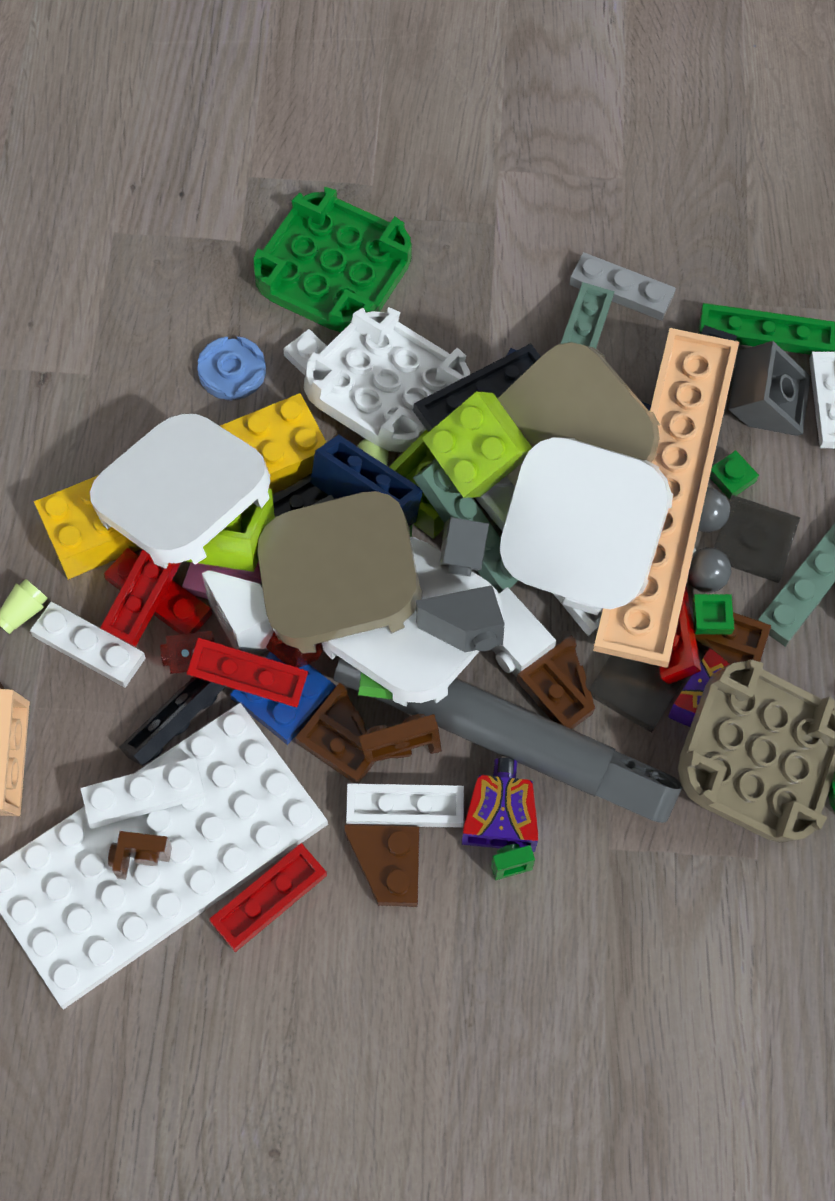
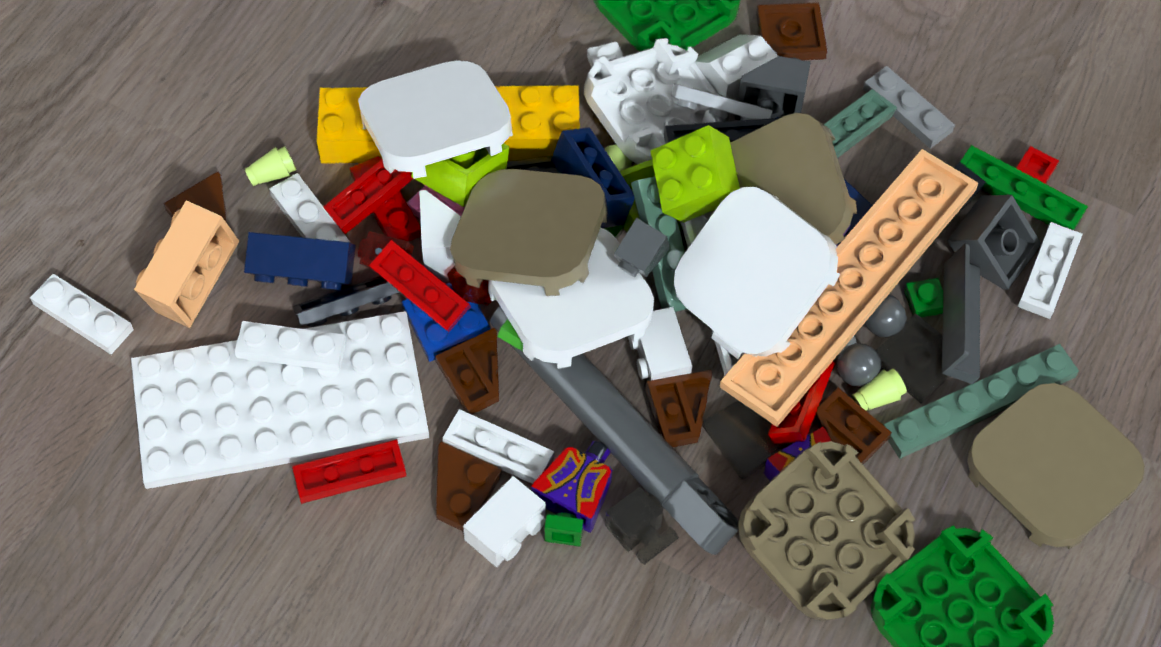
camera: 25 degrees right, 5 degrees down
reddish brown bracket [108,831,172,880] -> none
medium blue tile [197,336,266,400] -> none
reddish brown wing [359,714,442,763] -> none
dark grey slope [416,585,505,653] -> none
green plate [692,594,734,634] -> none
none -> dark blue brick [244,232,356,290]
none -> white brick [463,476,546,567]
none -> clear smoke brick [605,487,679,565]
none -> light grey plate [671,83,772,120]
none -> white slope [695,35,778,100]
none -> dark grey slope [735,56,811,120]
none -> reddish brown plate [757,2,828,60]
none -> yellowish green cone [852,369,907,411]
none -> dark grey panel [942,244,980,384]
none -> red plate [1016,146,1059,184]

